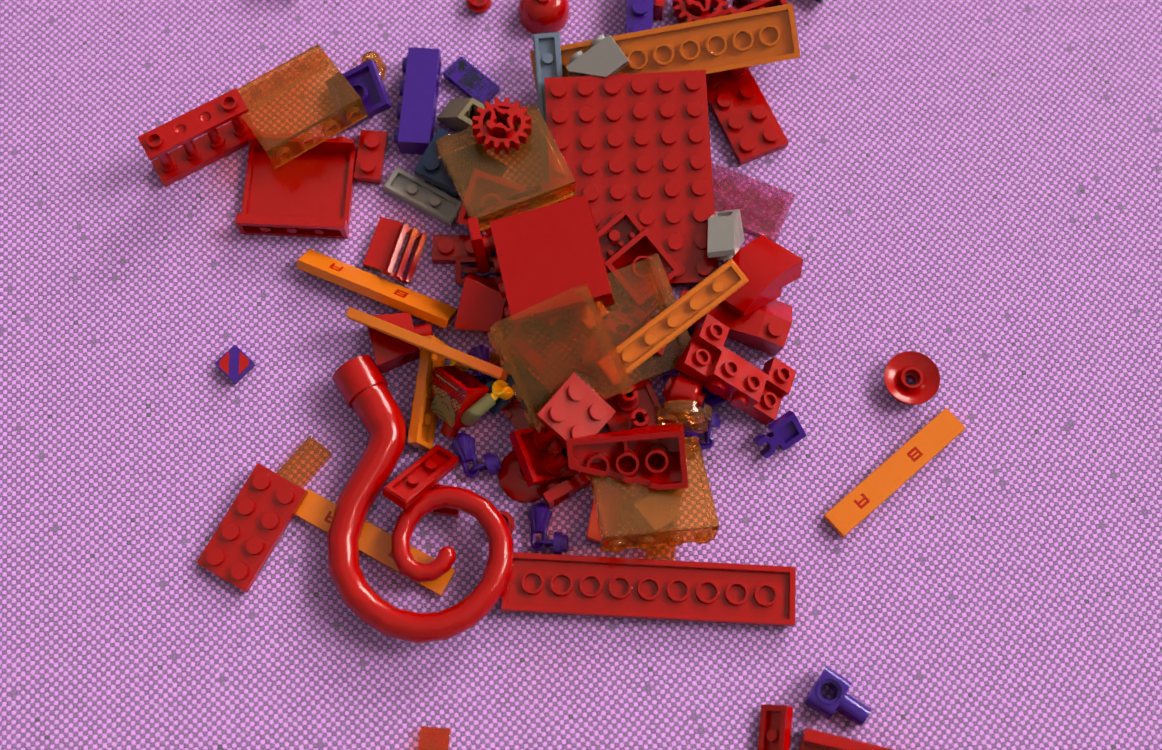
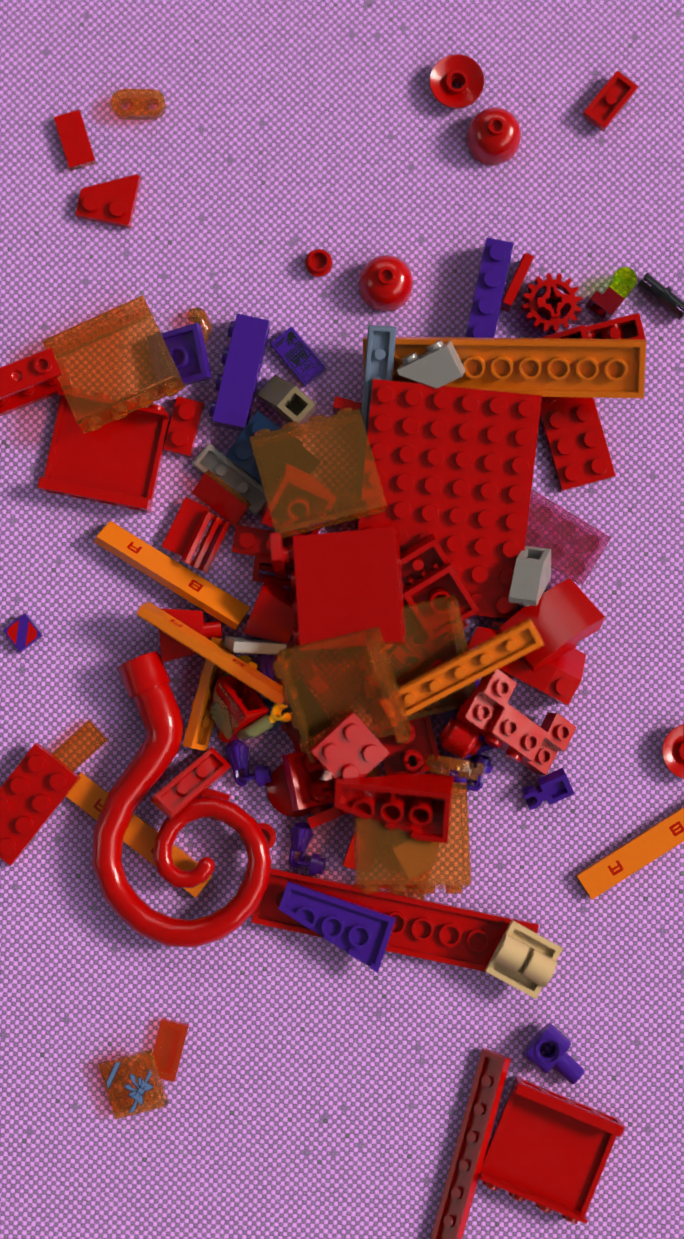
camera: 10 degrees right, 15 degrees up
red gear [472,97,532,155] -> none
none -> red tile [192,470,252,527]
none -> light grey tile [224,636,287,655]
none -> dark purple wing [279,881,396,973]
none -> tan plate [485,920,563,999]

